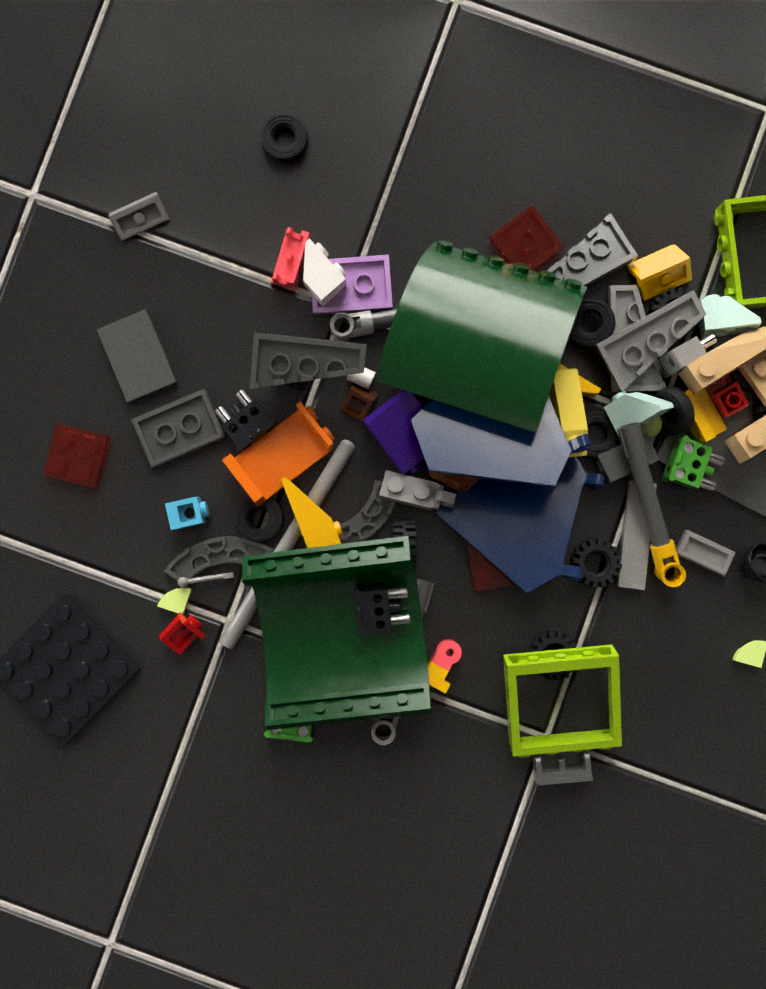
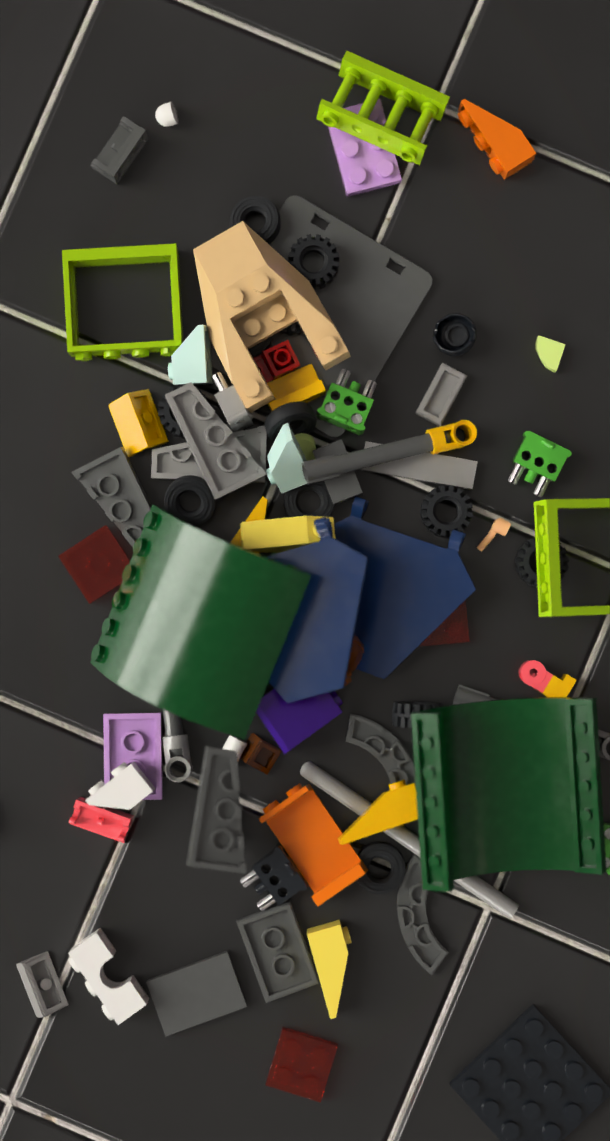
camera: 90 degrees left, 0 degrees up
yellowish green tile [157,587,193,614] -> none
red bracket [158,612,206,655] -> none
medium azure brick [165,496,210,530] -> none
light grey hinge [178,572,234,587] -> none
black piece [354,583,411,637] -> none
light grey hinge [379,470,456,511] -> none
none -> white arch [68,928,149,1025]
none -> light yellow slope [307,920,352,1019]
none -> light nougat hand [477,518,511,552]
none -> bright green piece [508,431,572,497]

